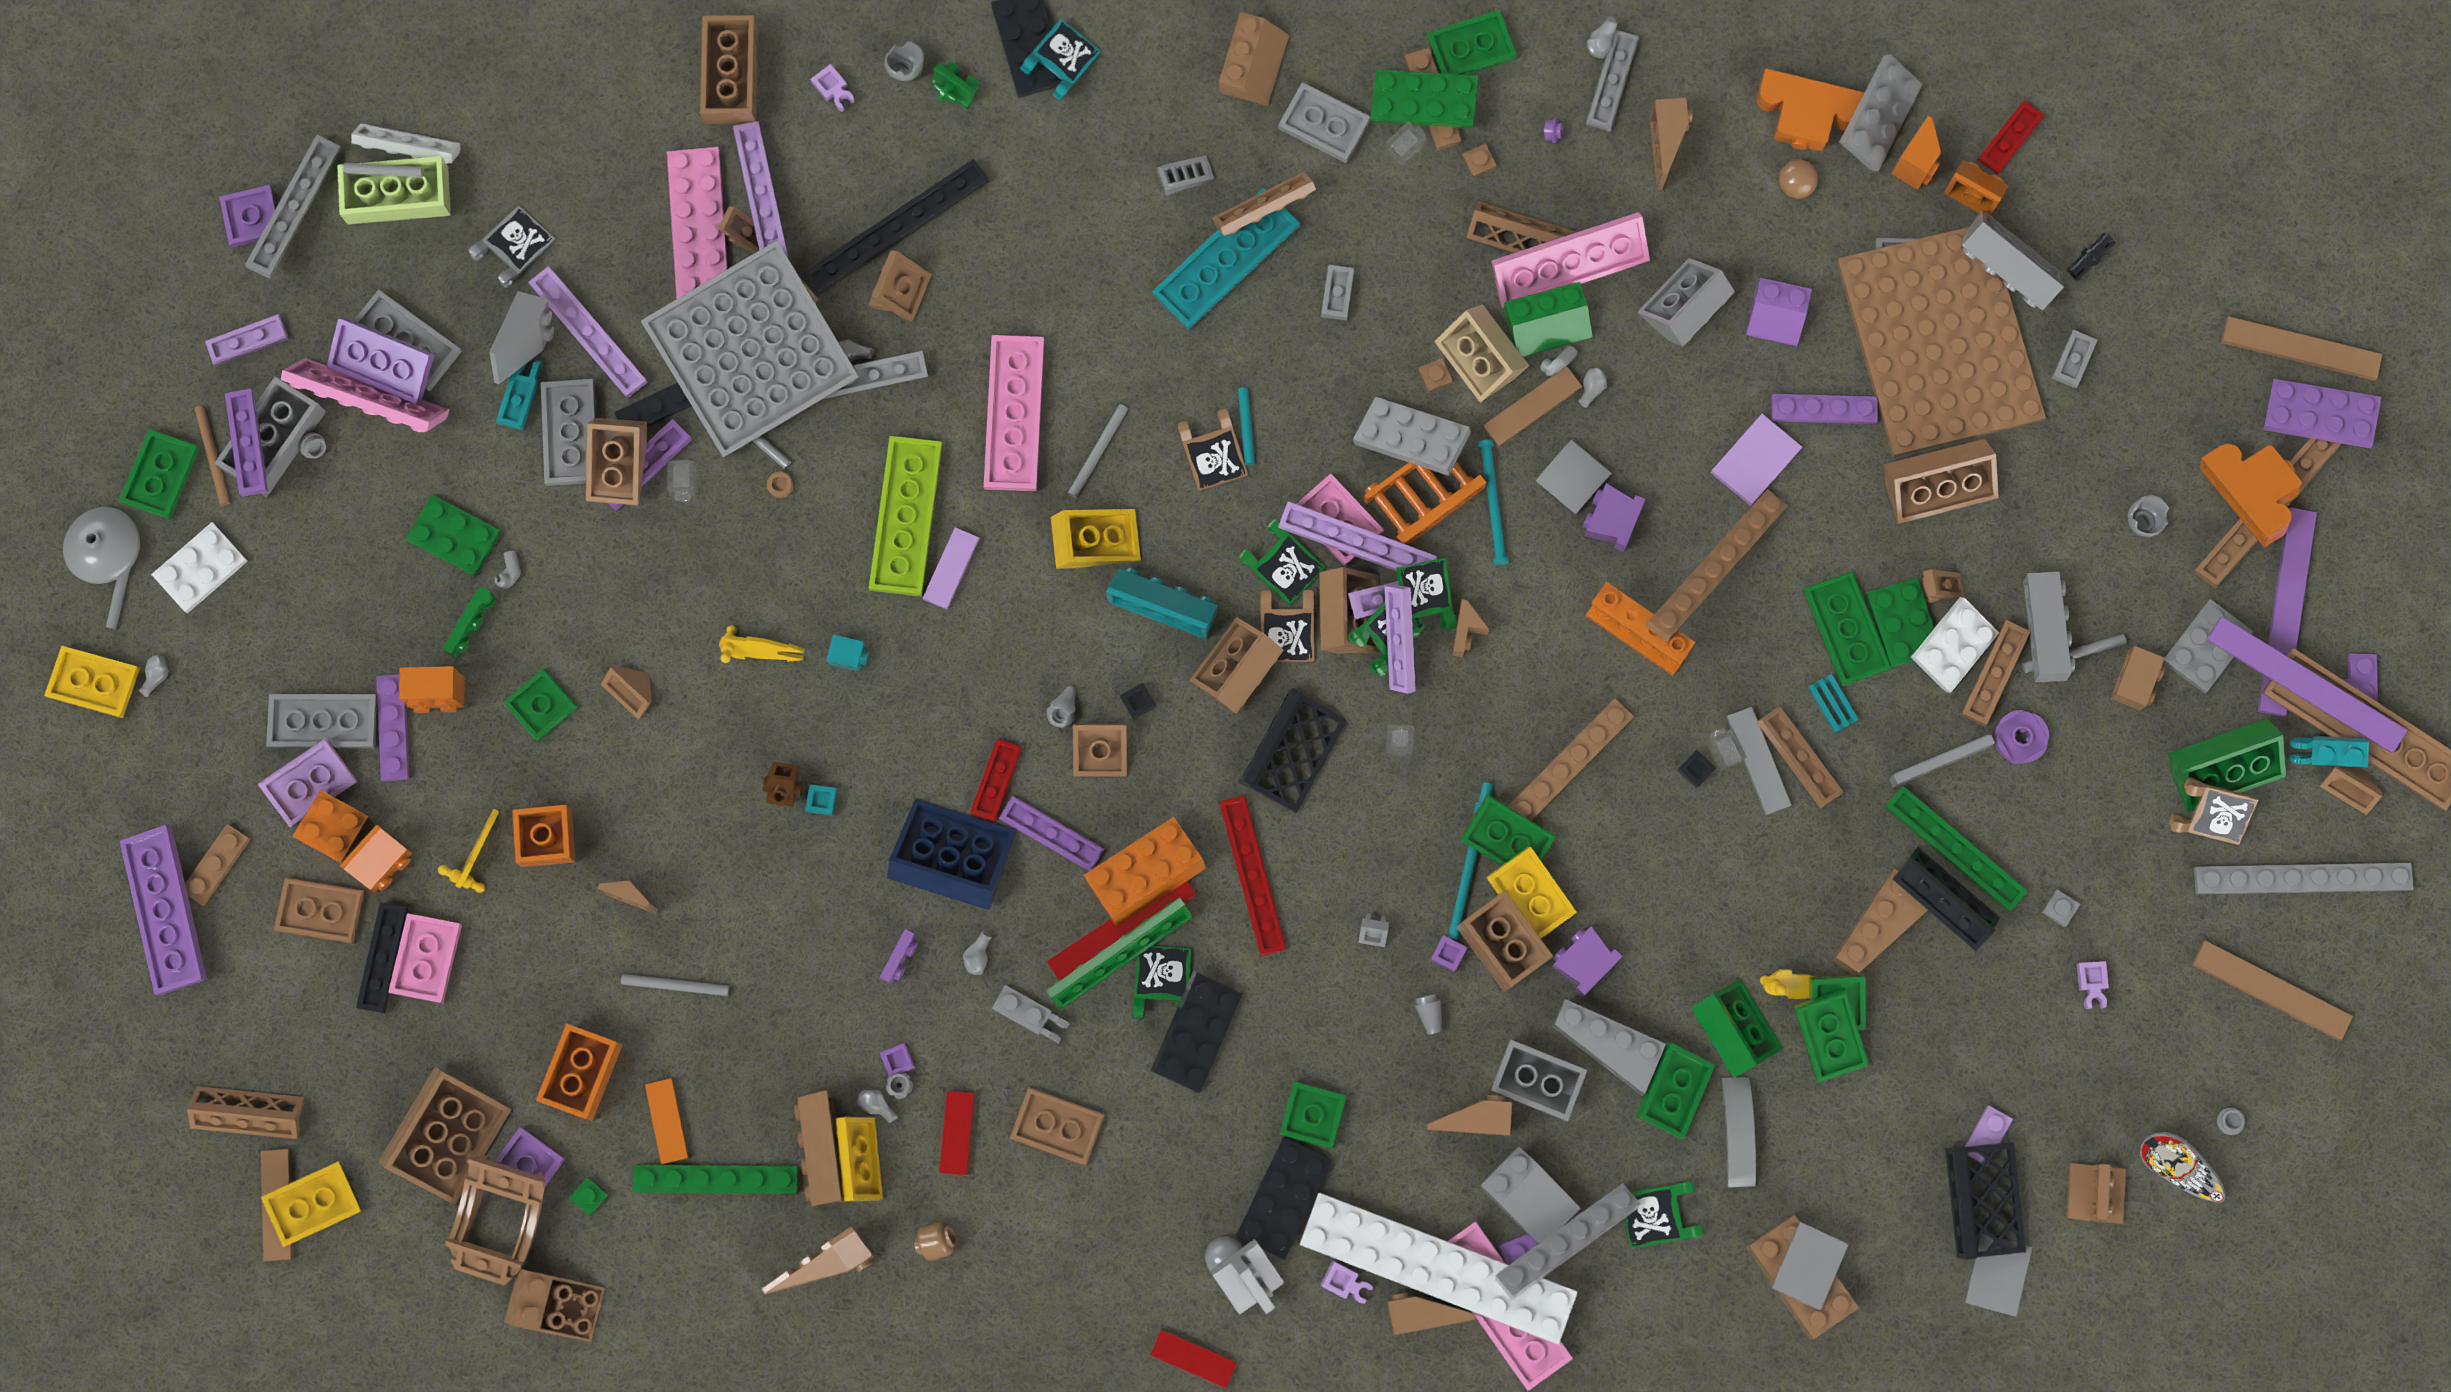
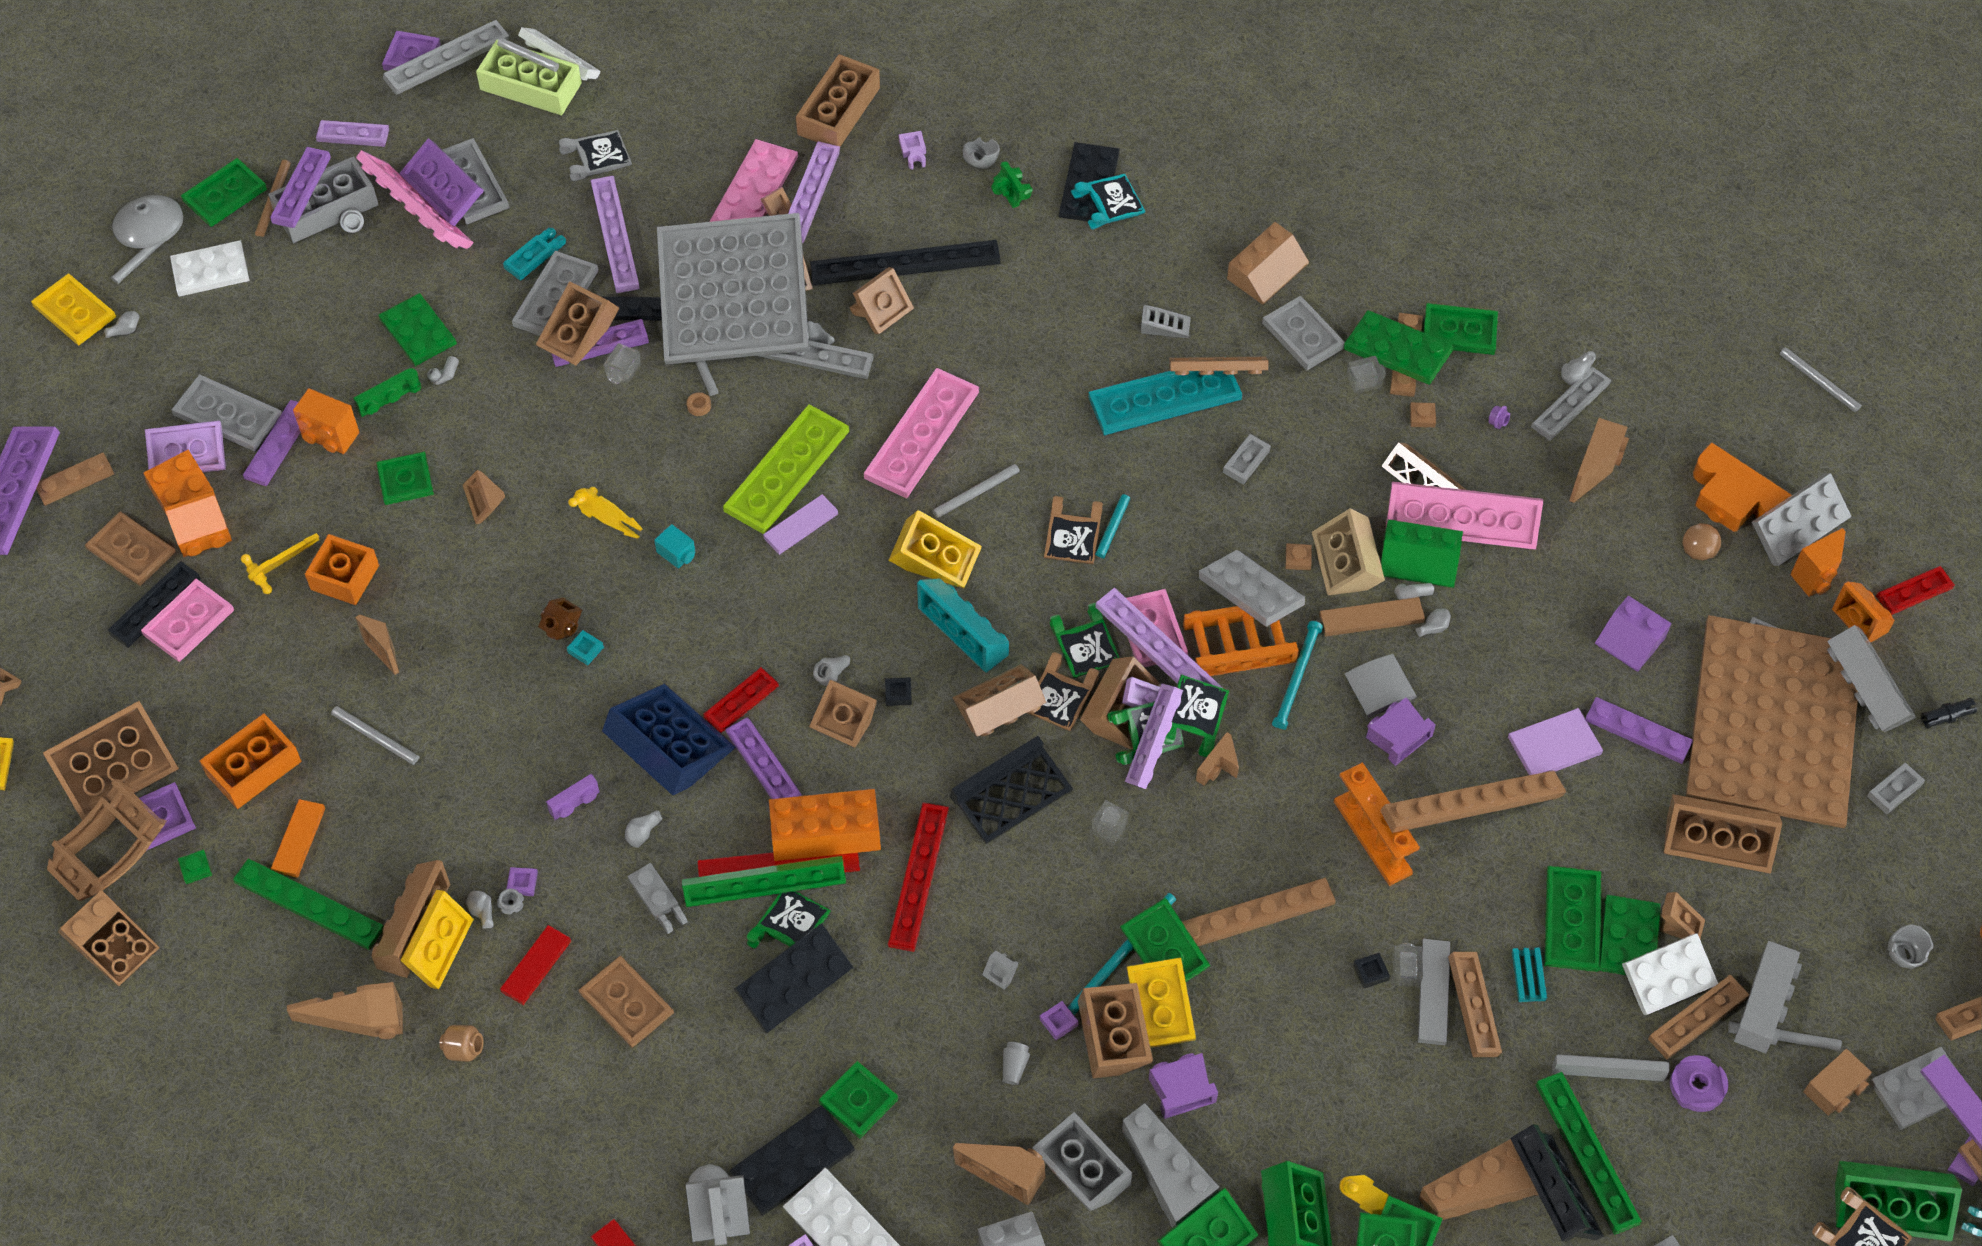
camera: 25 degrees right, 20 degrees down
light grey slope [489,291,554,384] -> none
light grey slope [1637,258,1735,347] -> none

